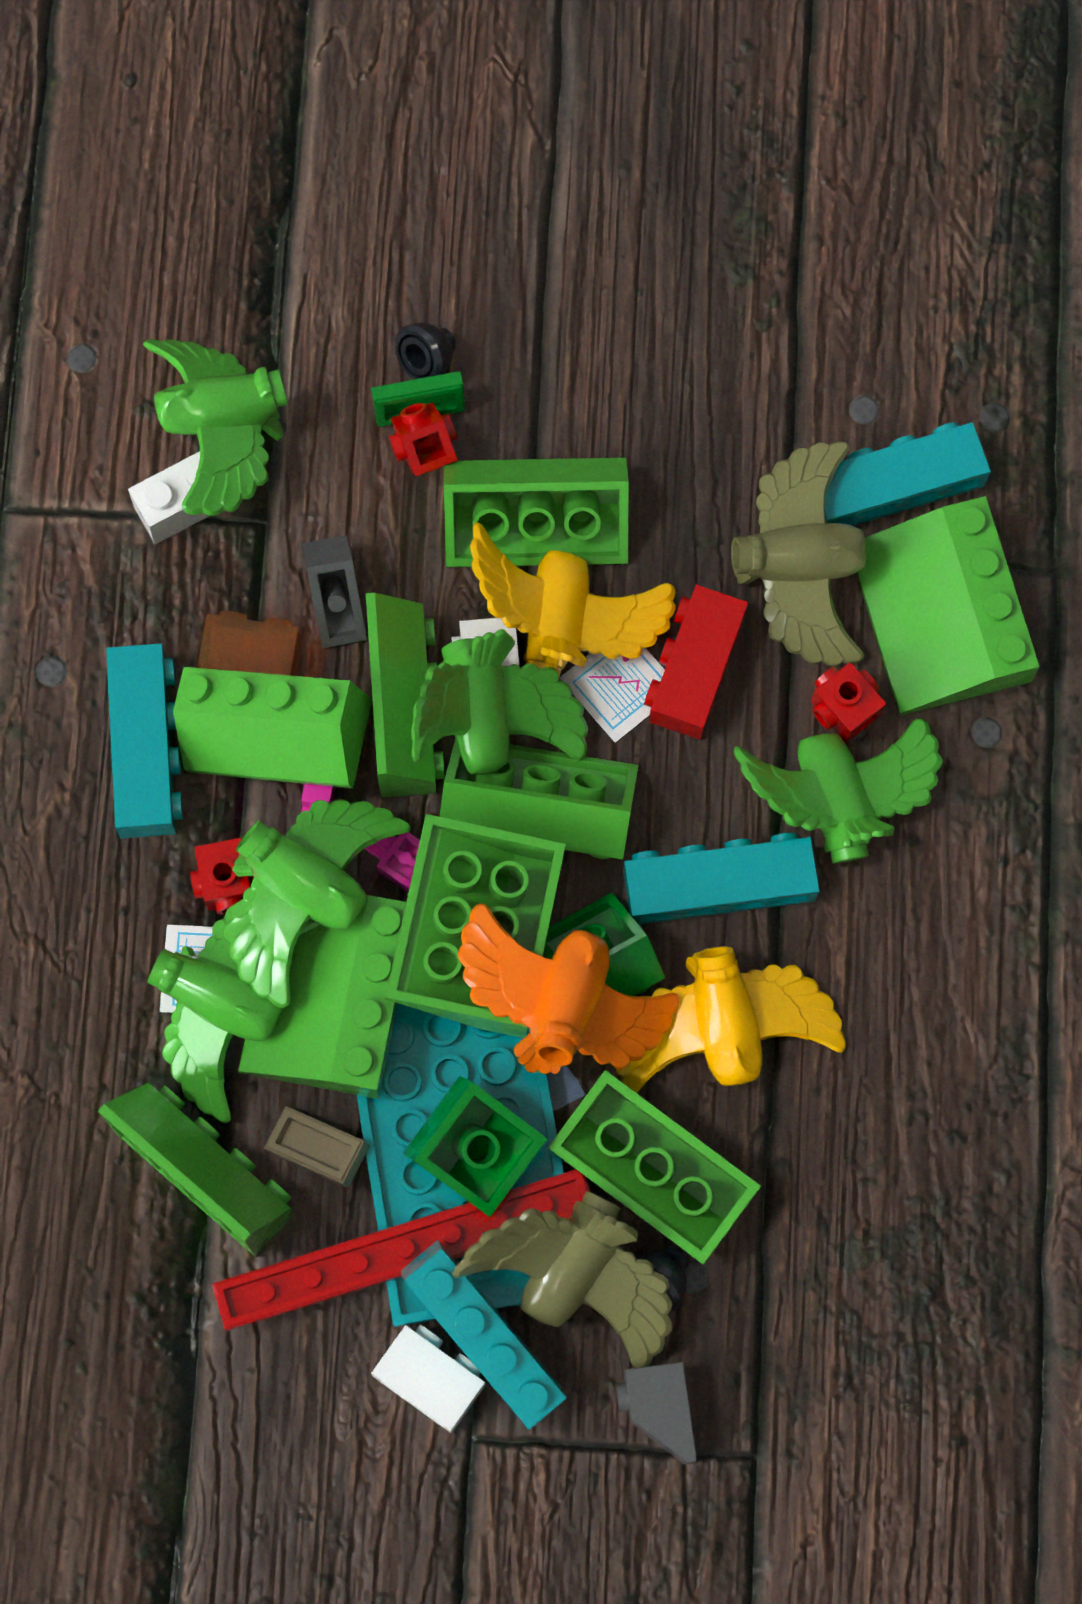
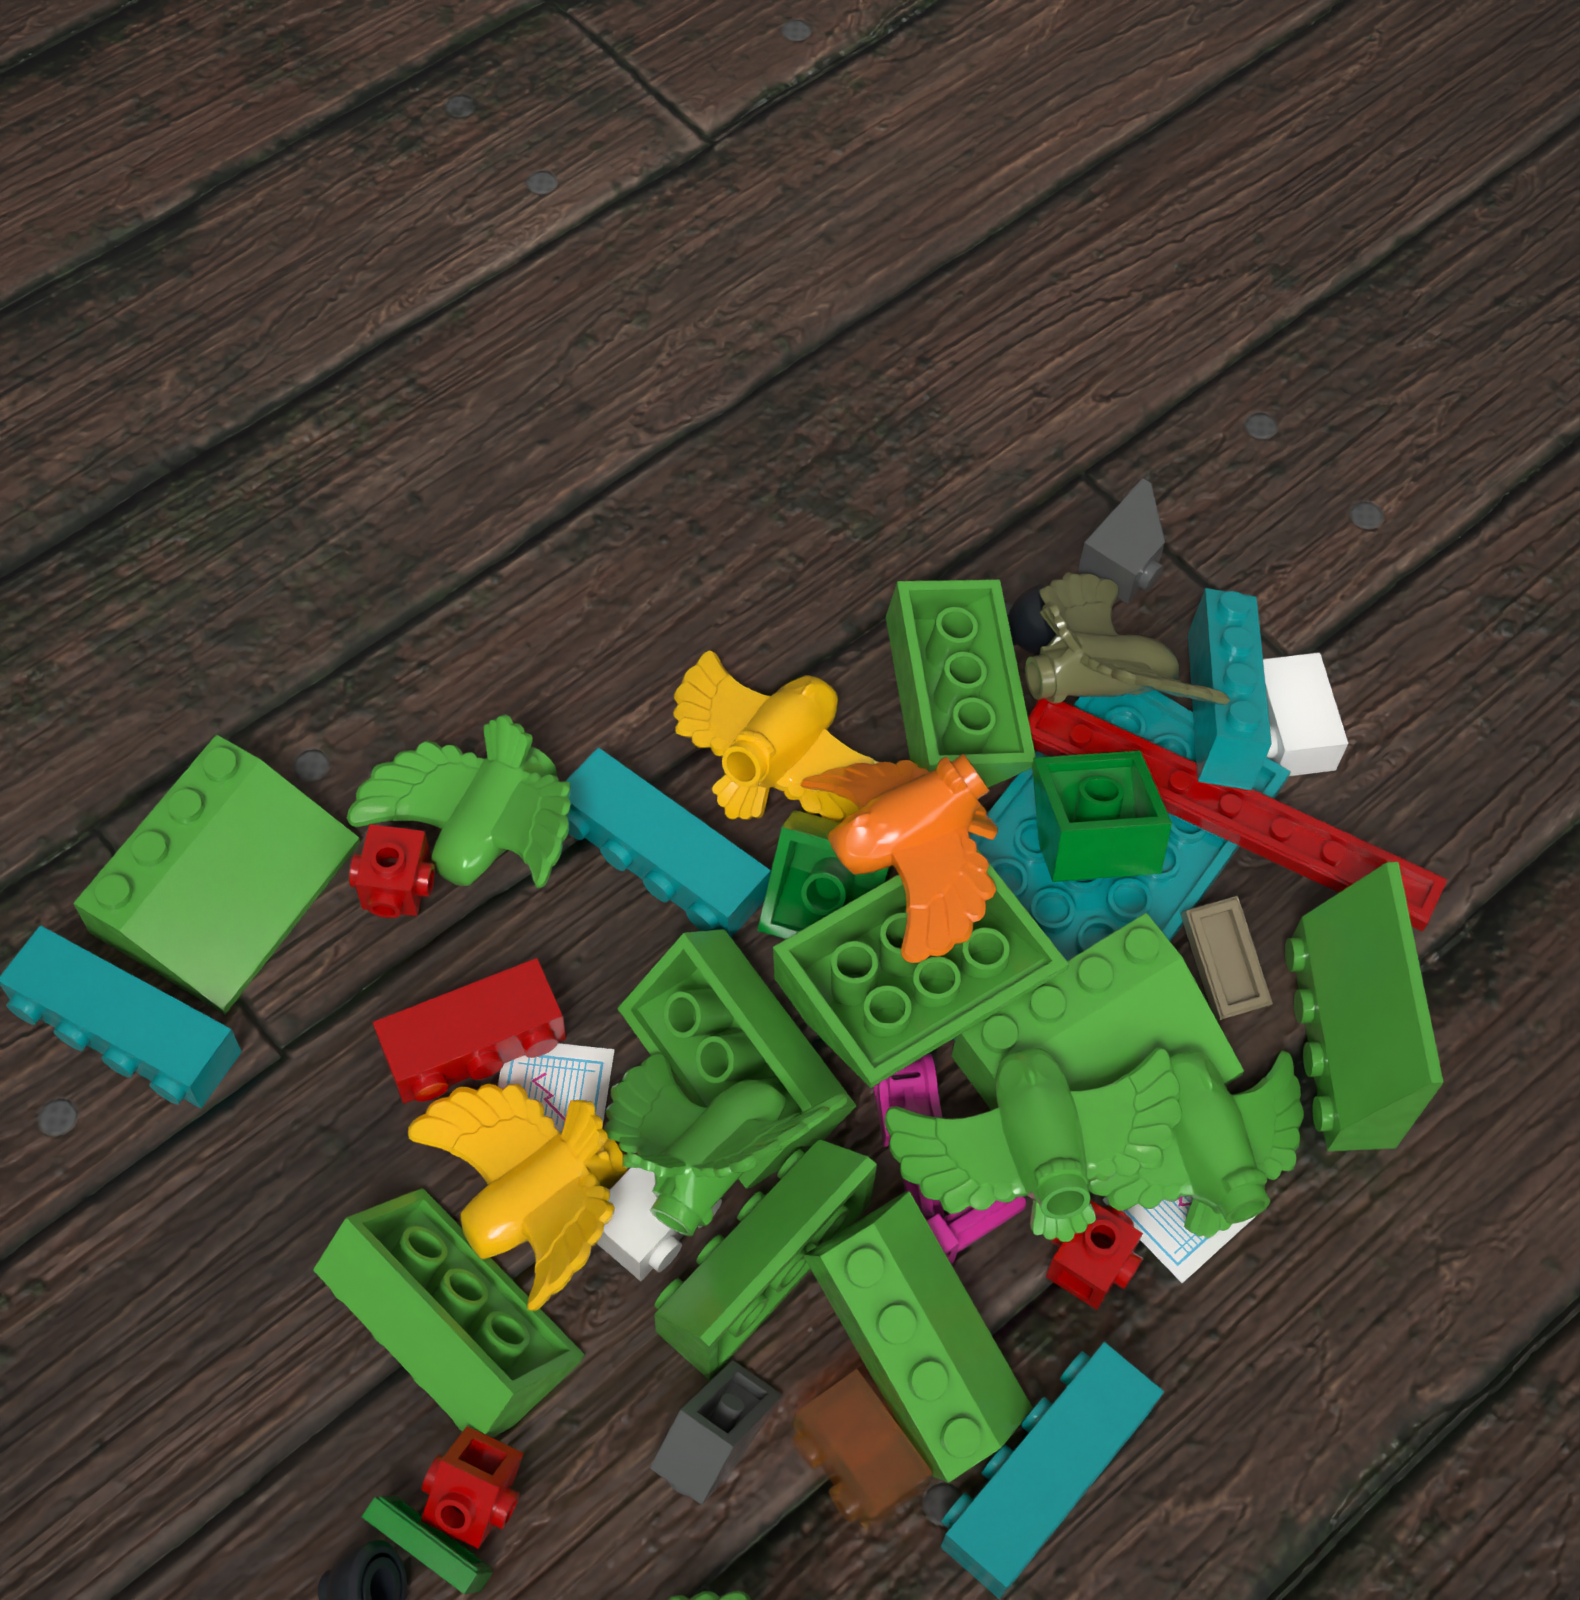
camera: 135 degrees left, 15 degrees down
olive animal [731,441,866,667] -> none

